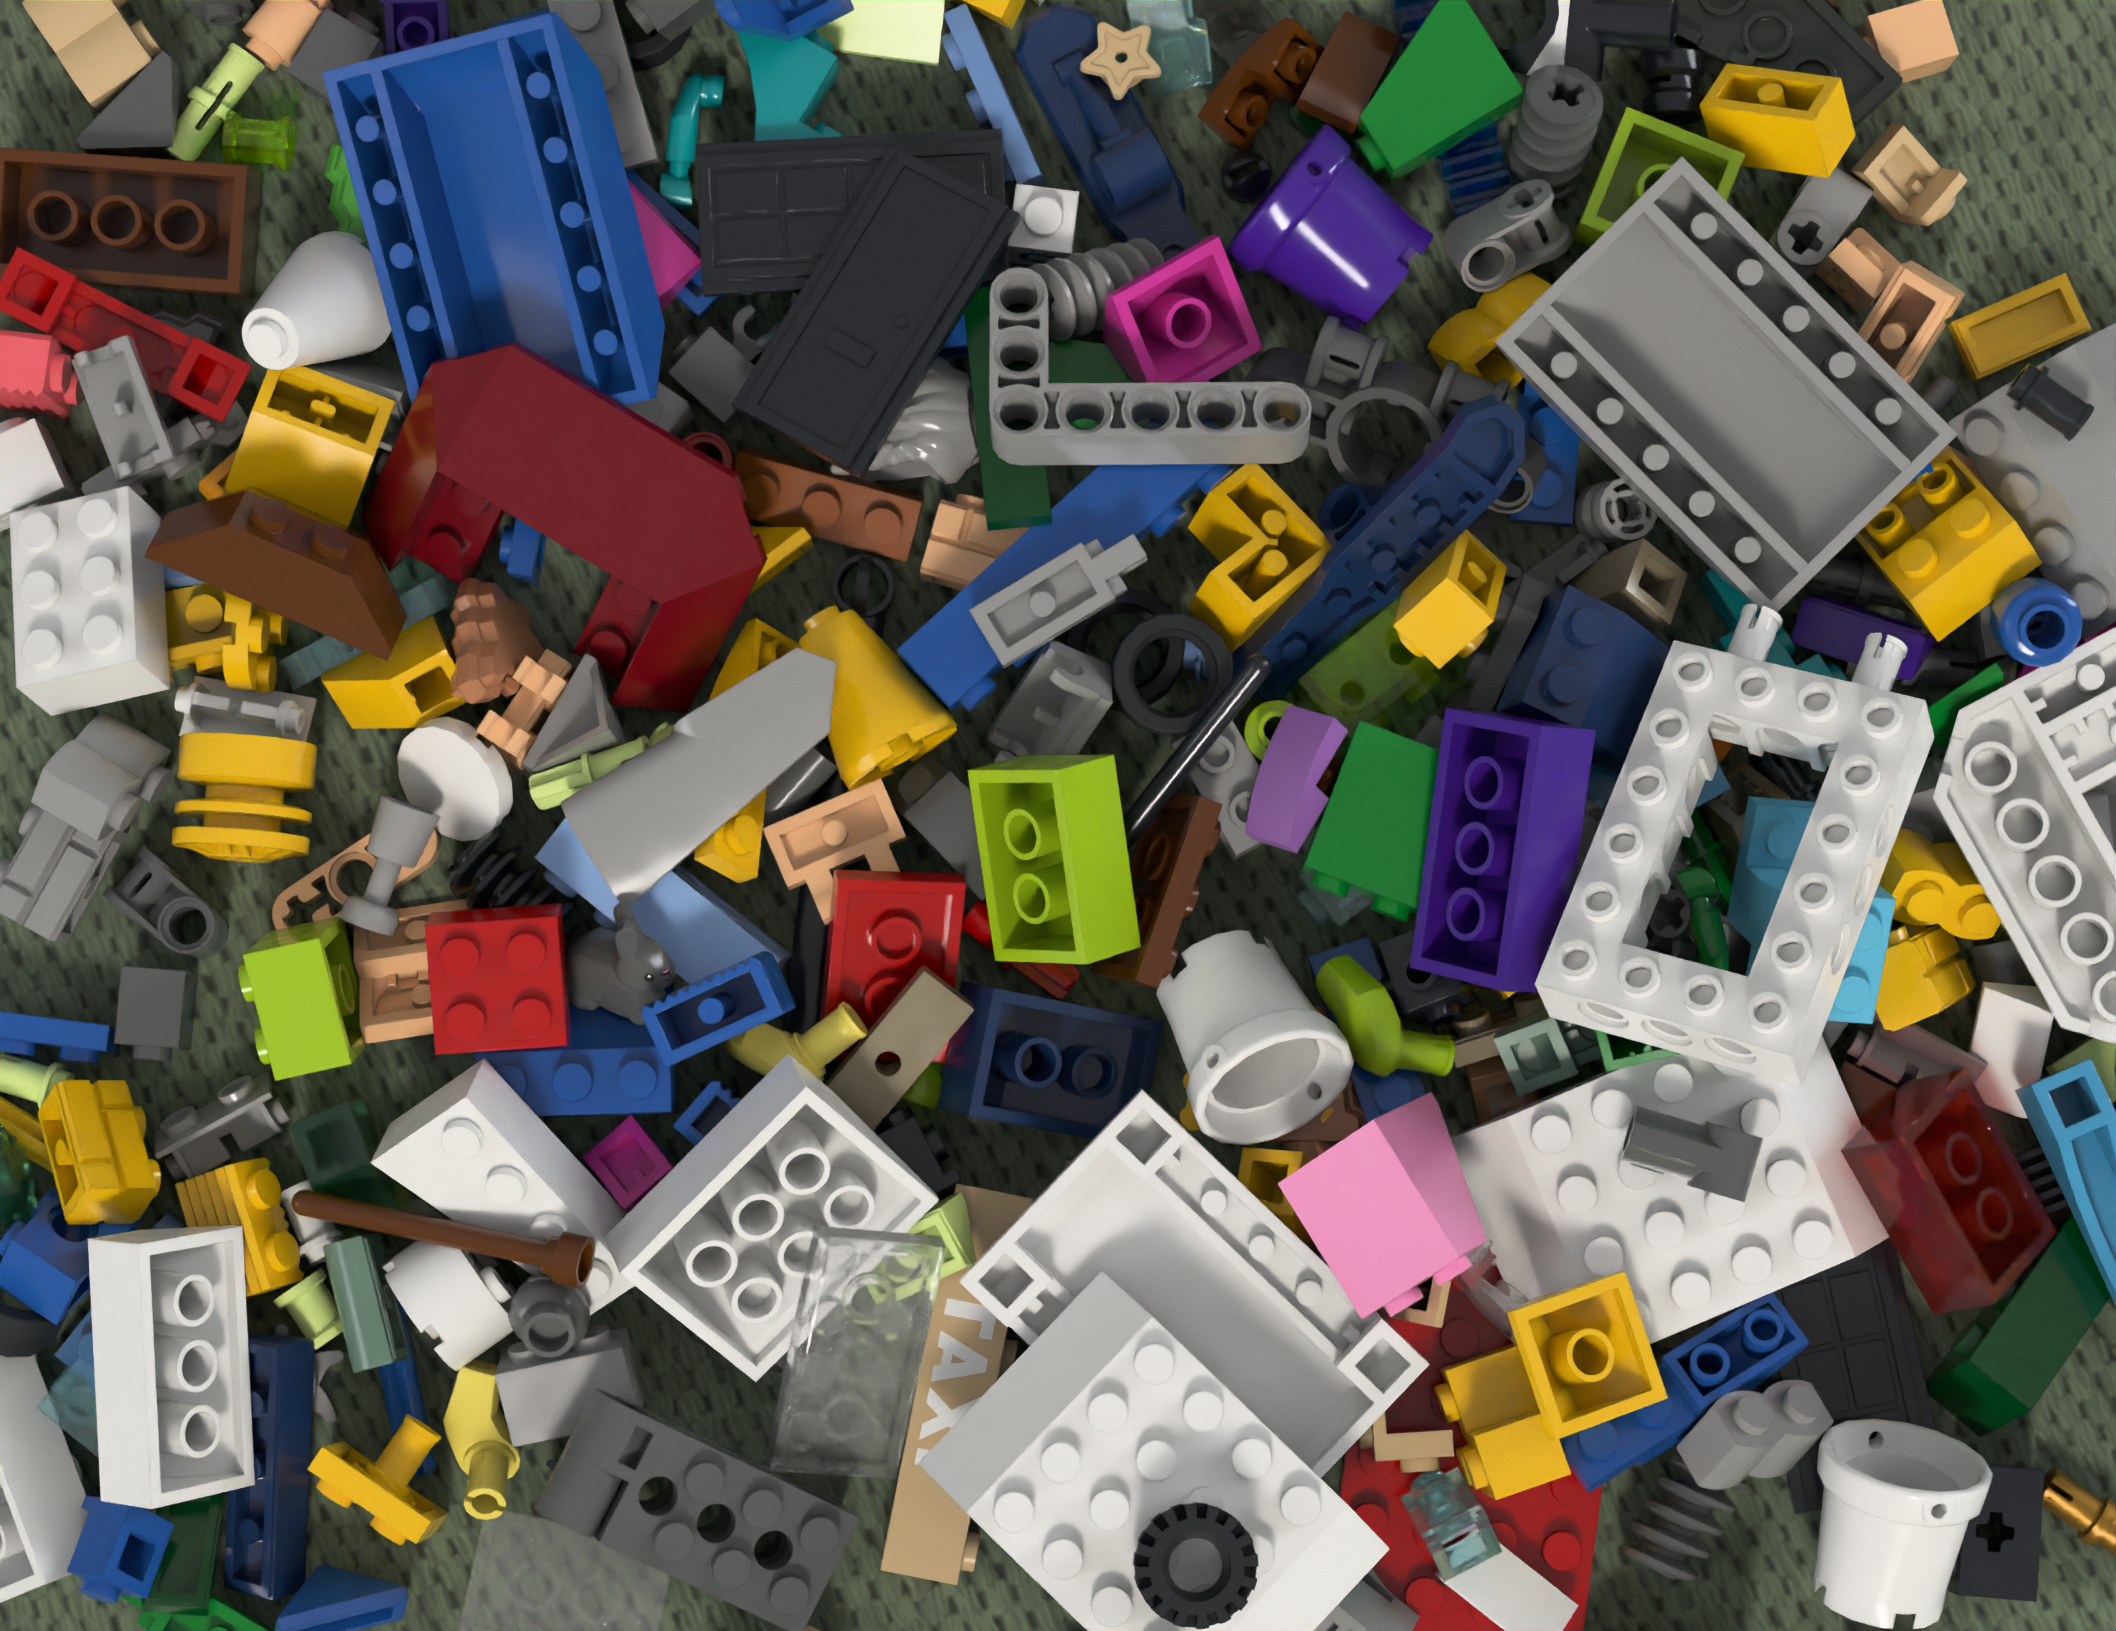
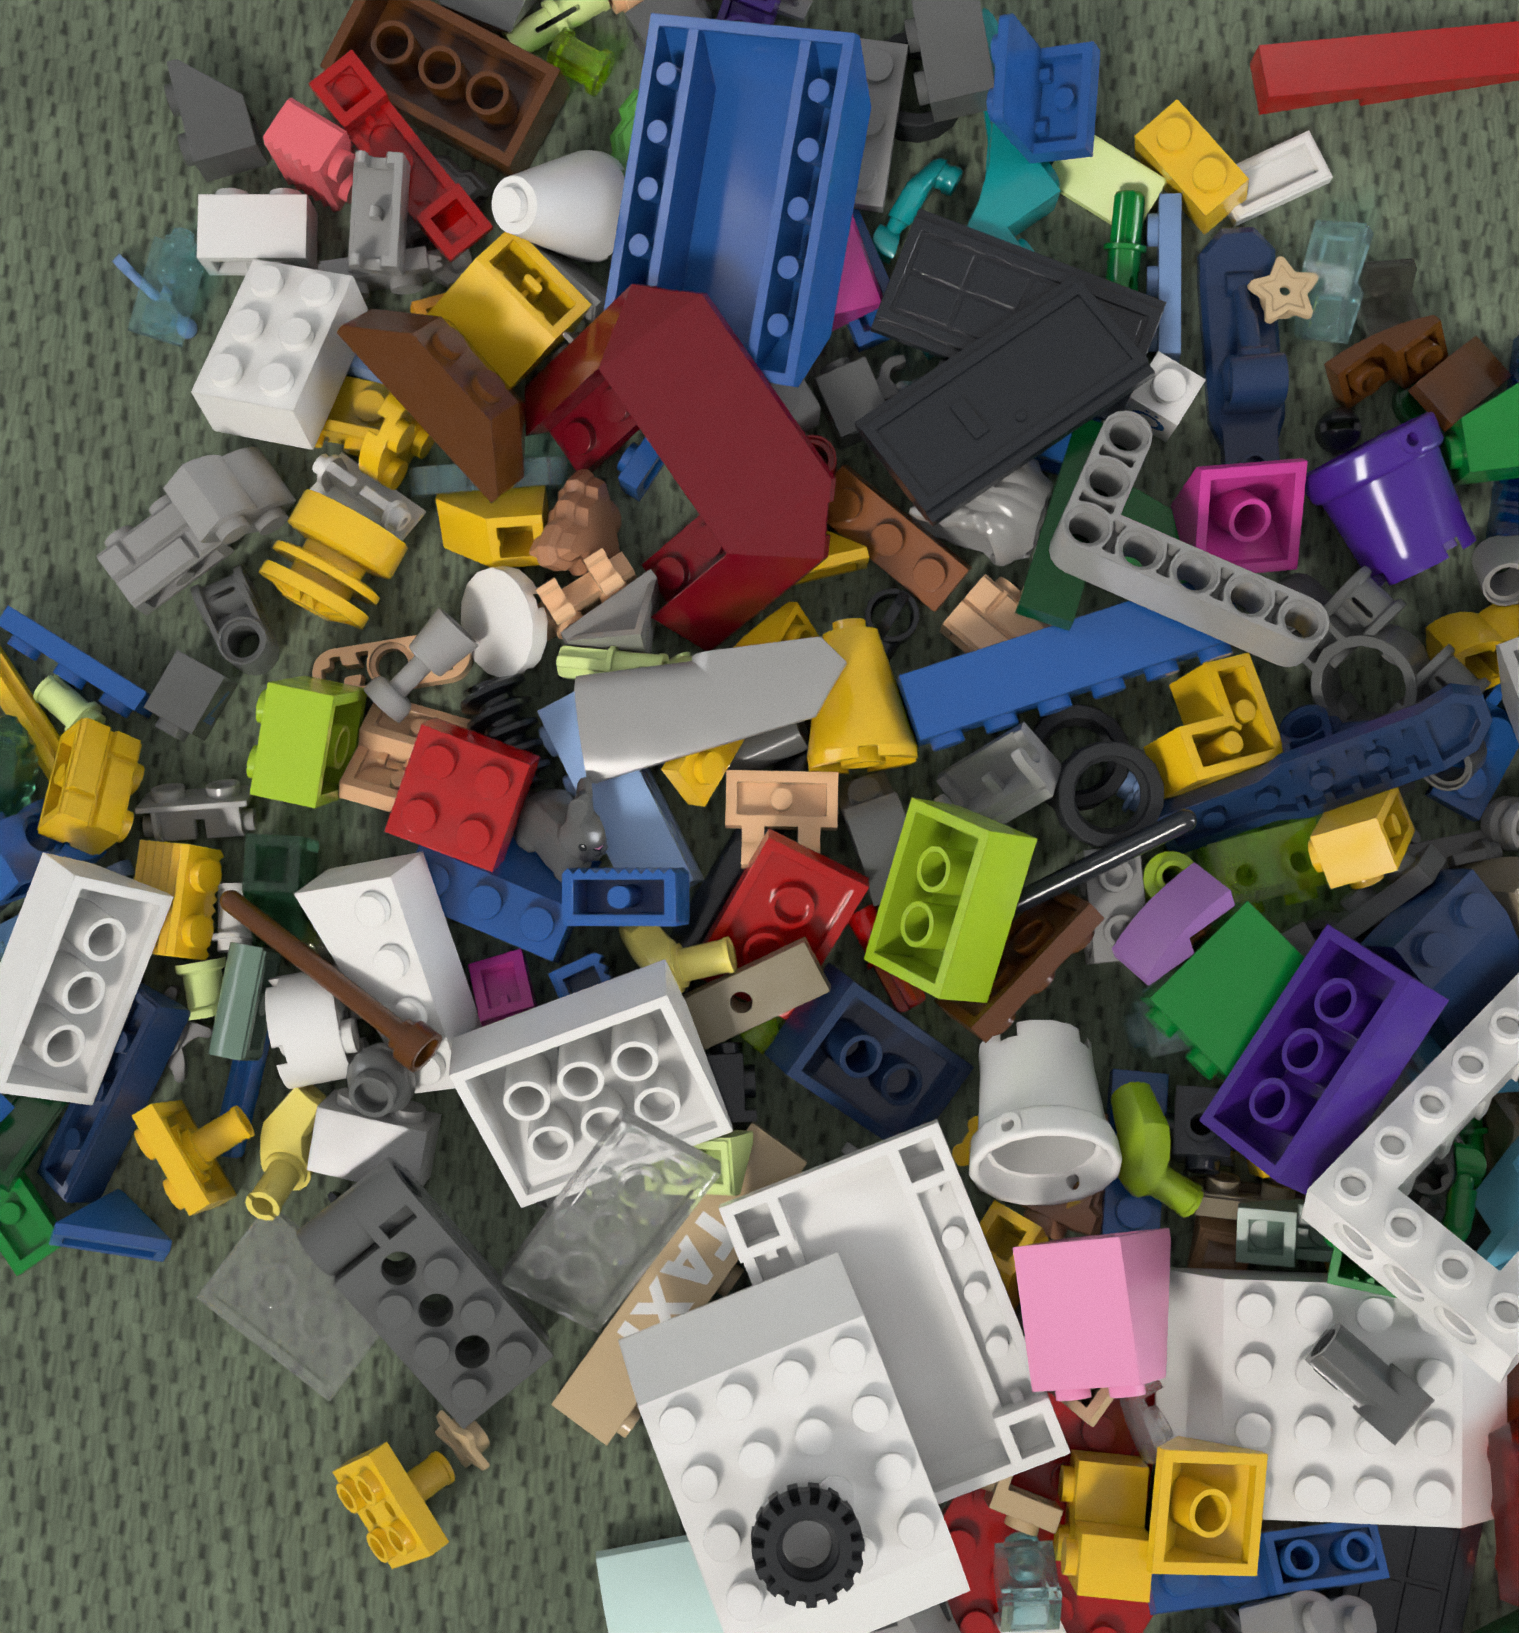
camera: 30 degrees right, 0 degrees up
light grey hinge [969,534,1148,668] -> none
light grey piece [1028,238,1164,342] -> none
none -> green axle [1103,190,1147,291]

